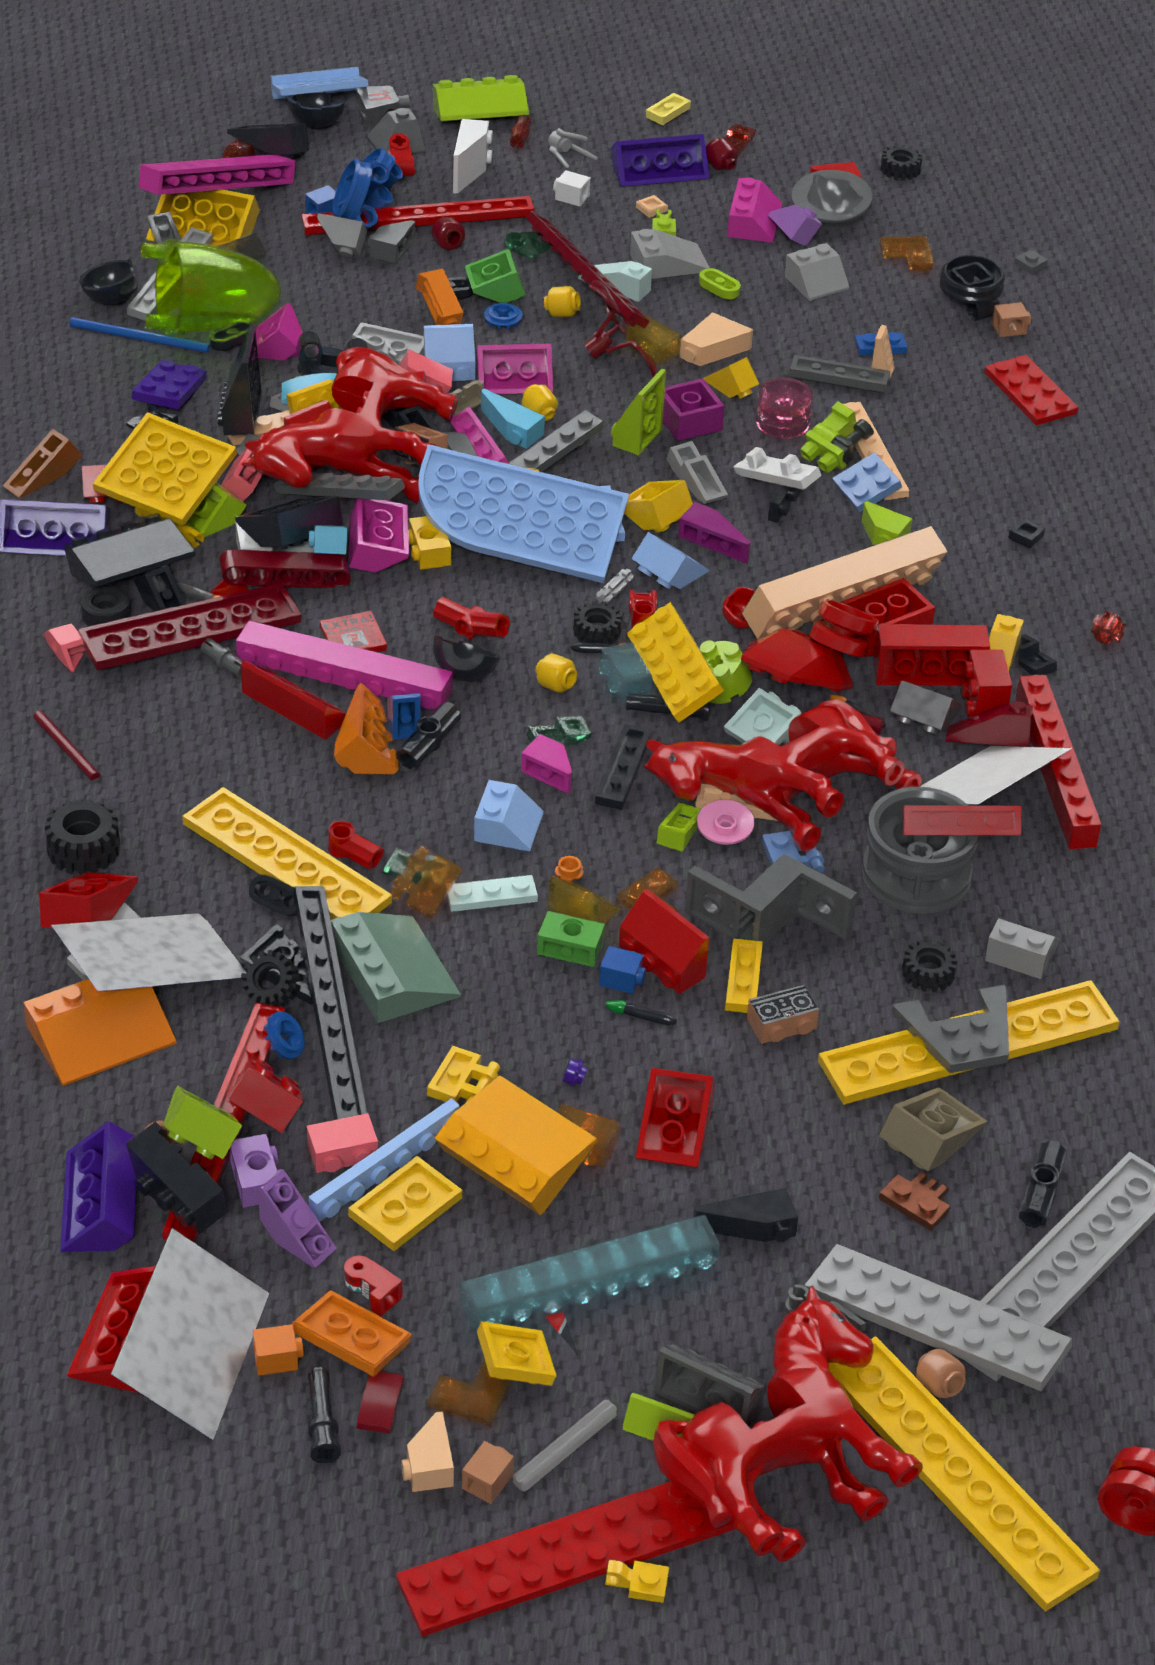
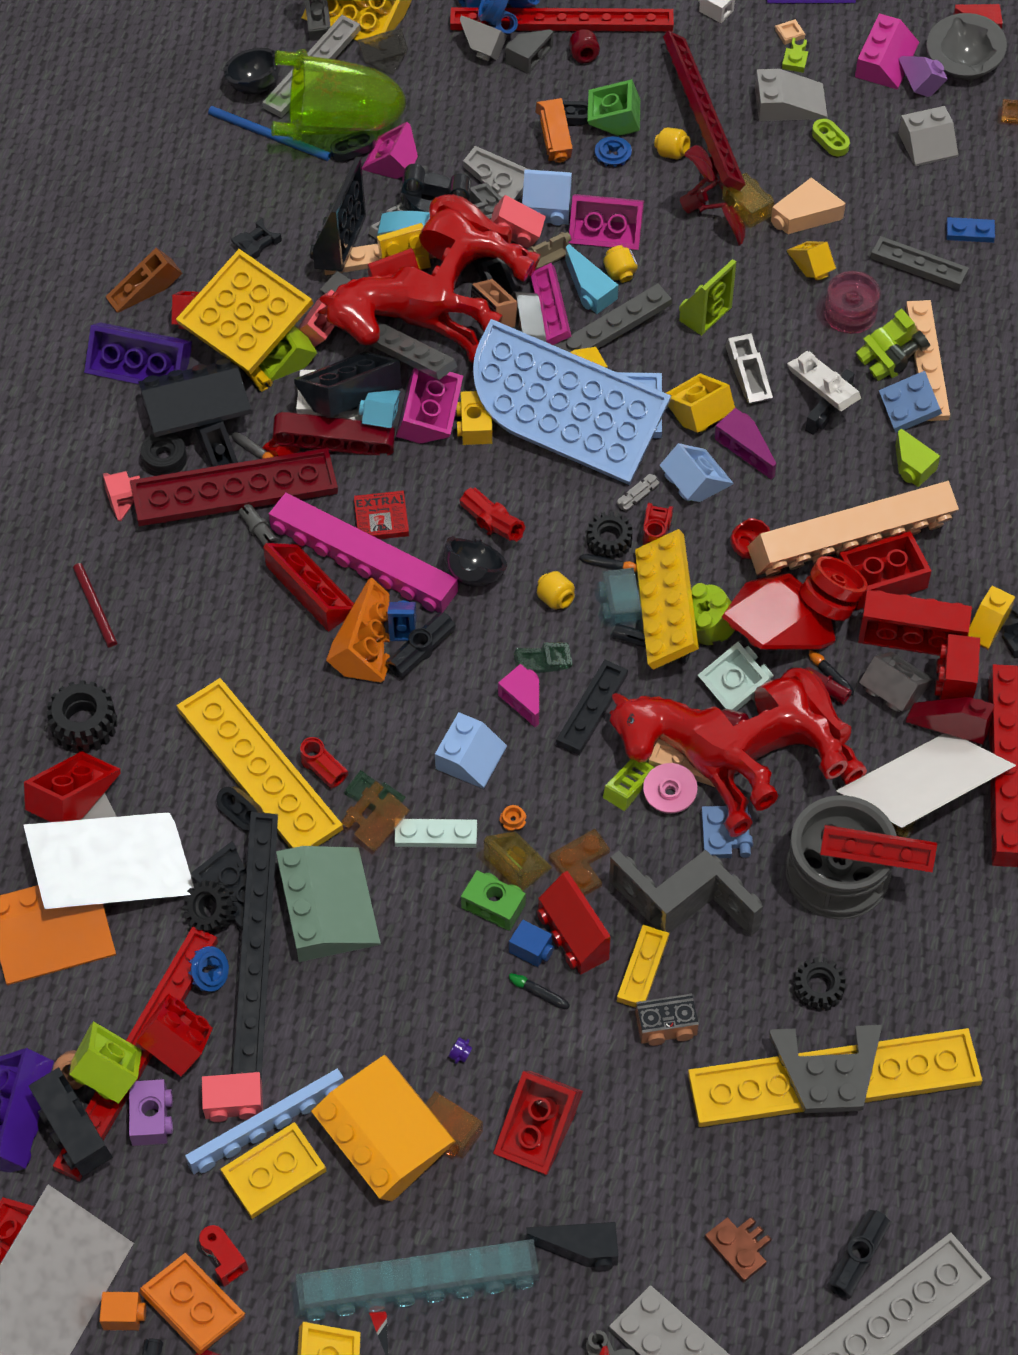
camera: 15 degrees right, 15 degrees up
dark purple plate [132,360,207,410] -> none
medium lavender slope [258,1169,337,1268] -> none
yellow plate [427,1046,500,1103] -> none
clear green plate [503,232,550,257] -> none
light aqua slope [578,261,652,302] -> none
magenta brick [663,378,724,441] -> none
light nougat slope [872,325,895,380] -> none
dark tan slope [879,1087,988,1171] -> none
light grey slope [985,918,1060,979] -> none

